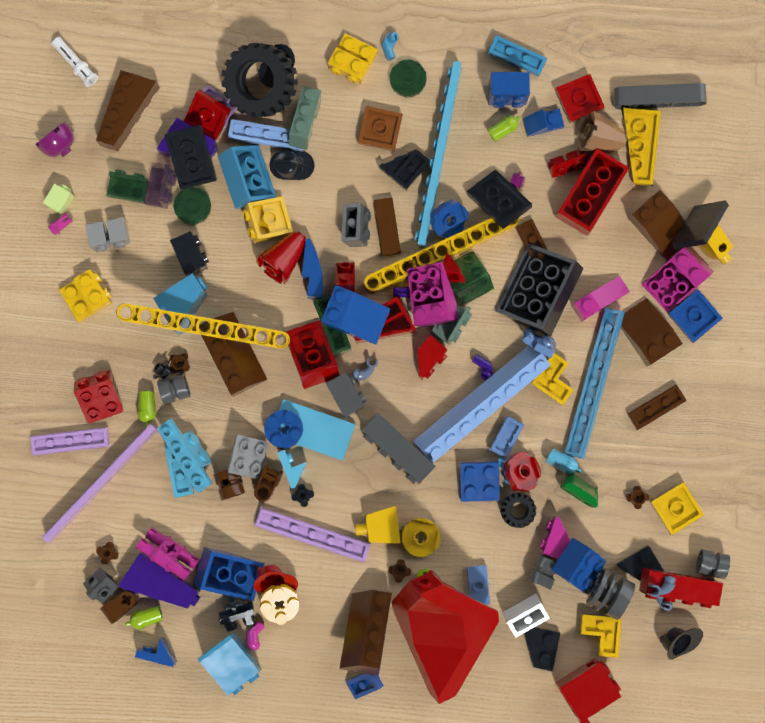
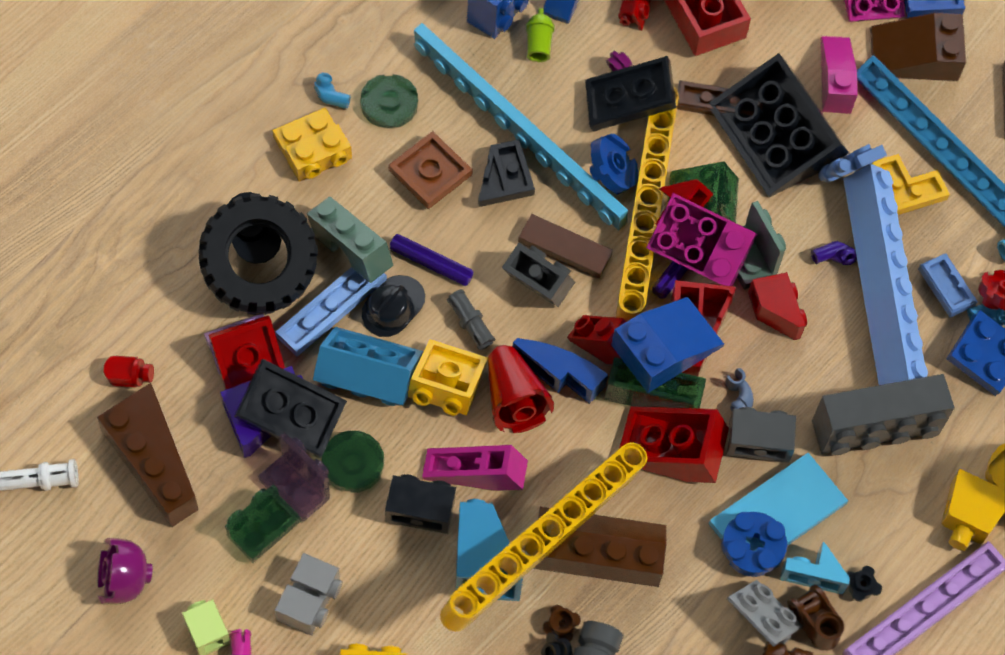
camera: 60 degrees left, 20 degrees down
none -> red arm [103,355,154,388]
none -> dark purple axle [390,234,474,286]
none -> dark pink slope [422,445,528,491]
none -> dark grey pin [447,289,496,350]

